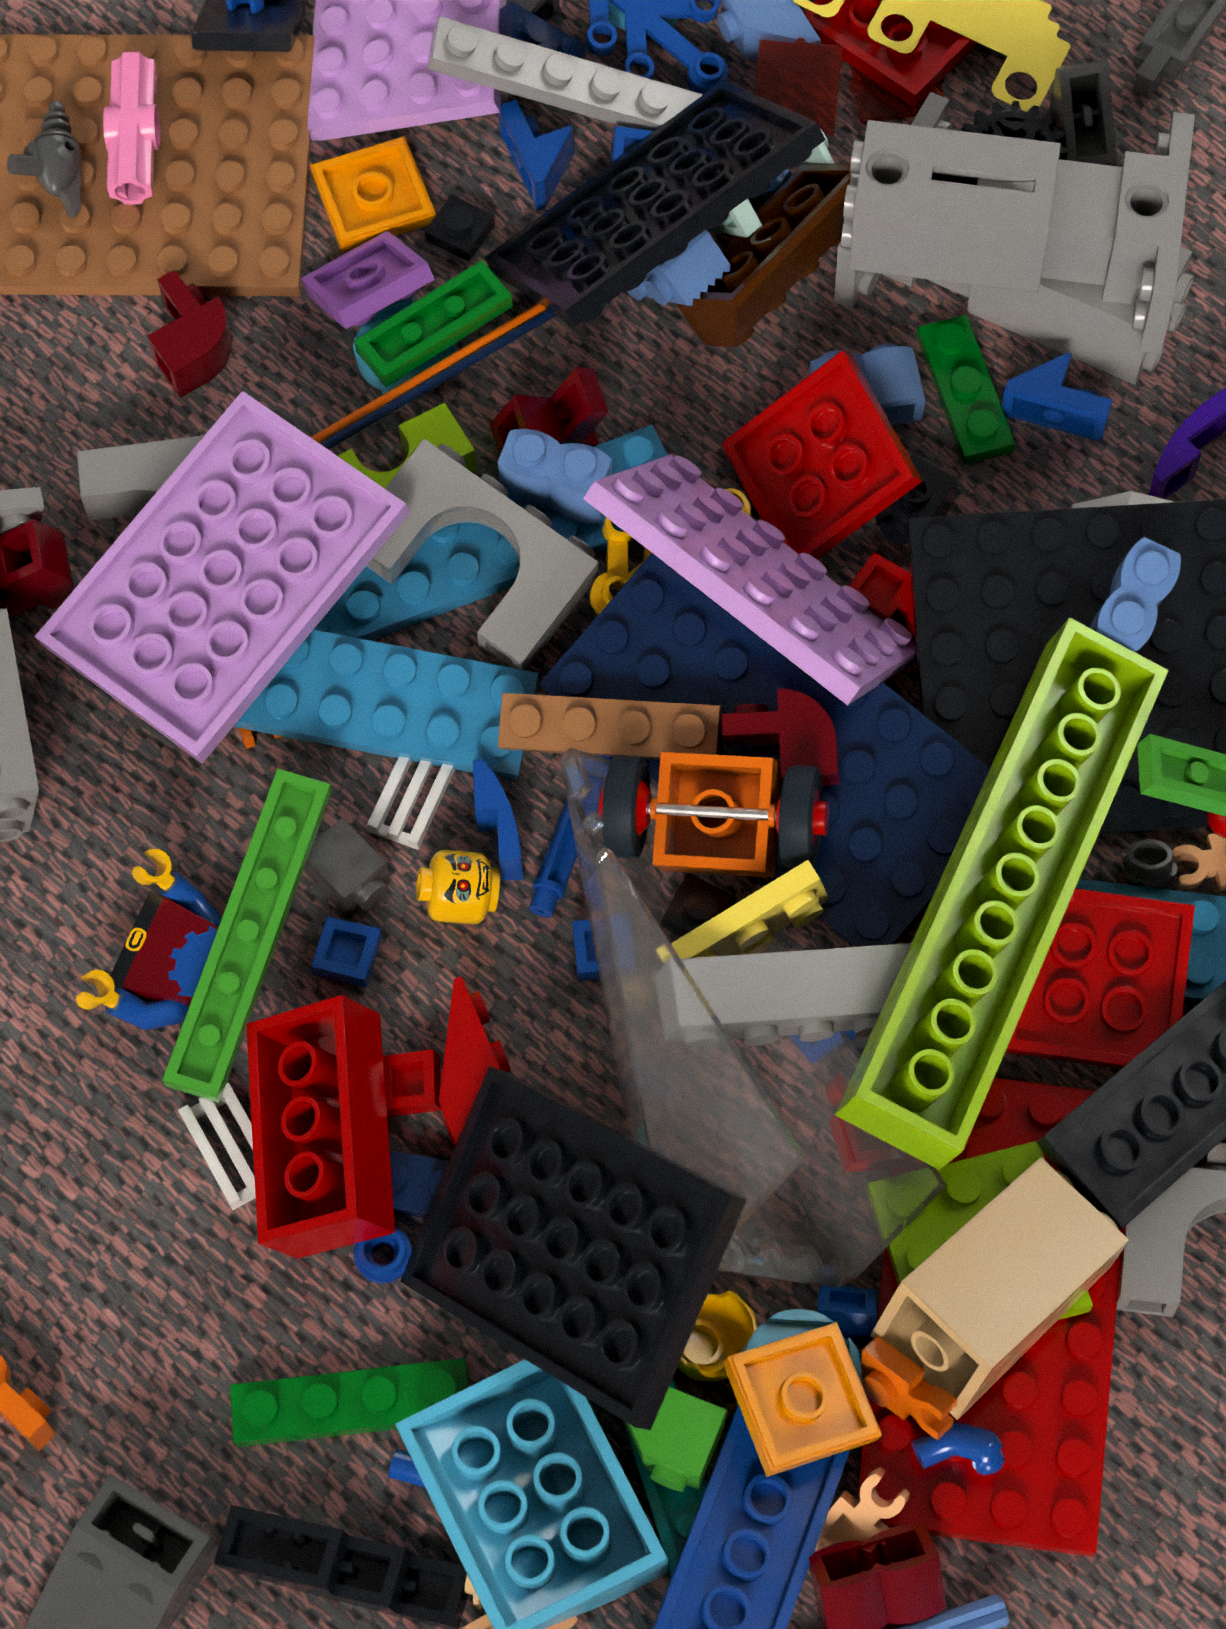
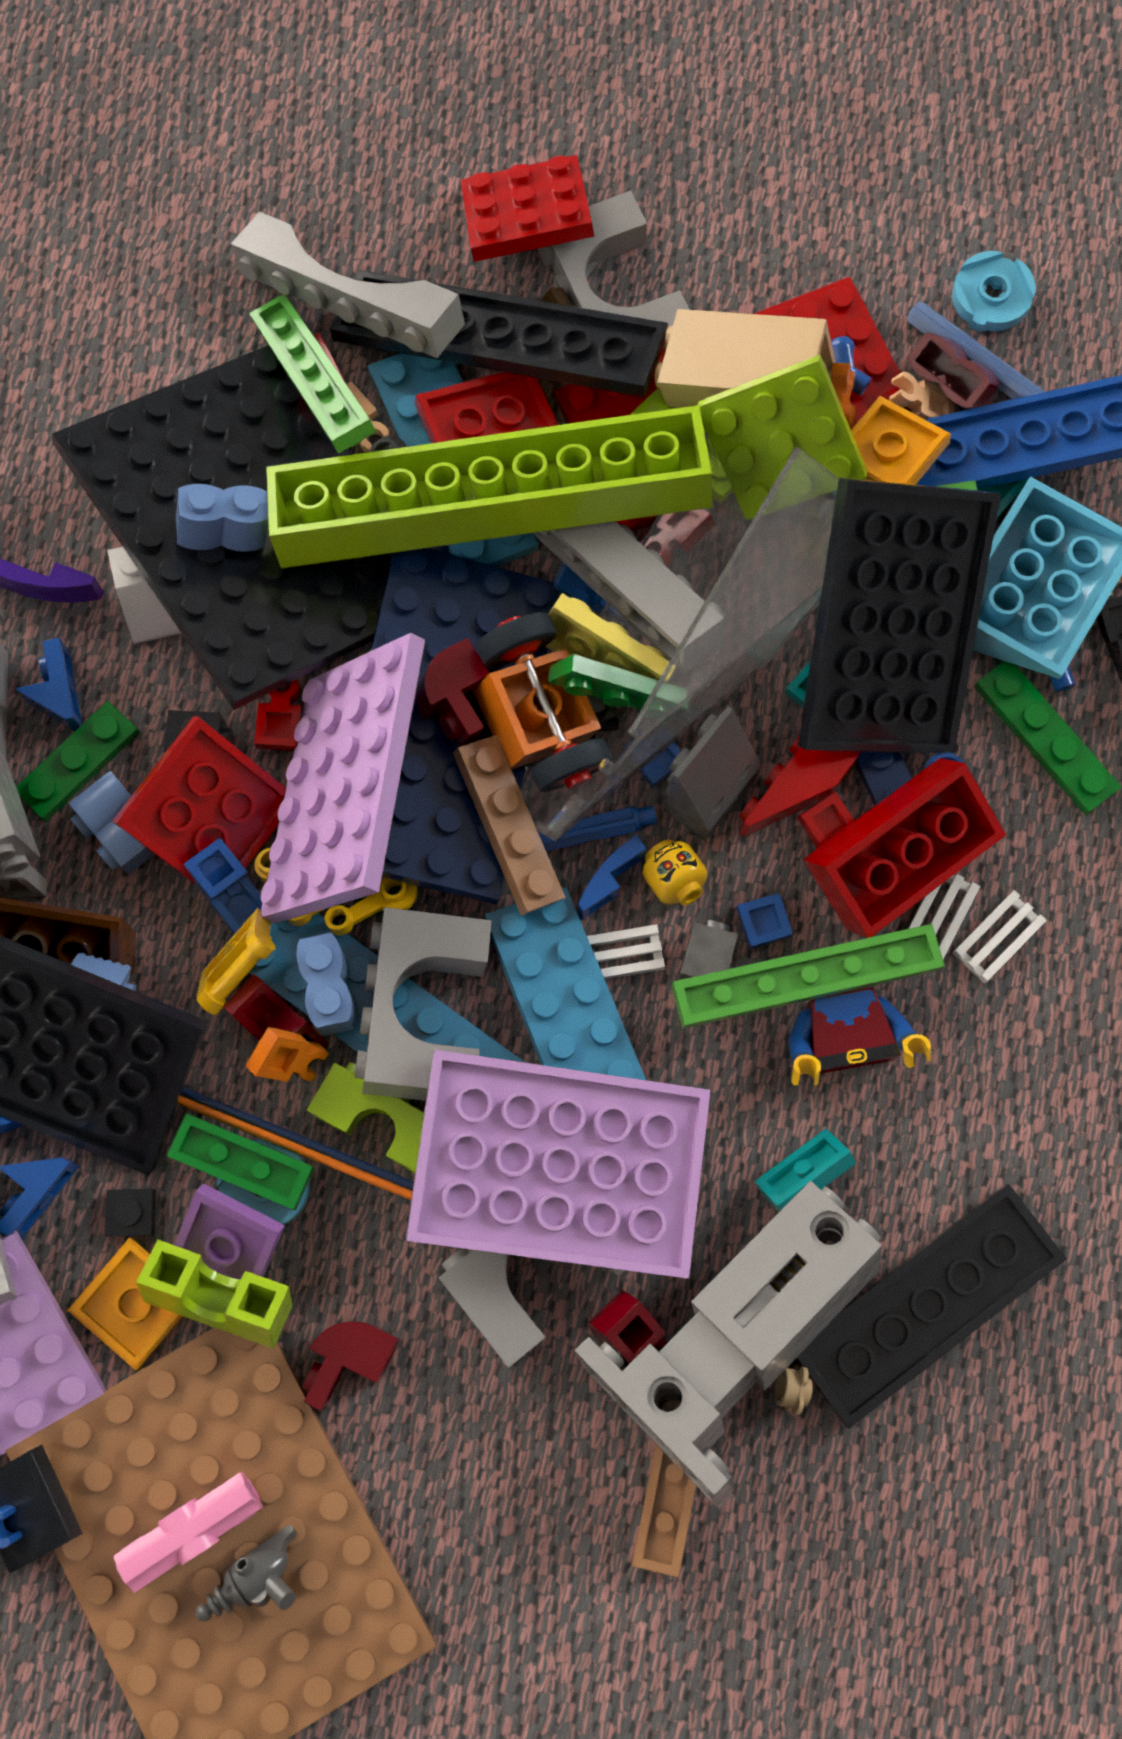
camera: 125 degrees left, 10 degrees up
none -> lime arch [136,1239,293,1349]
none -> blue slope [184,838,262,935]
none -> yellow plate [197,908,276,1015]
none -> orange plate [245,1027,329,1082]
none -> green plate [548,654,685,718]
none -> dark grey slope [664,706,761,842]
none -> lime plate [697,355,867,520]
none -> teal plate [754,1128,856,1212]
none -> white tile [952,890,1047,984]

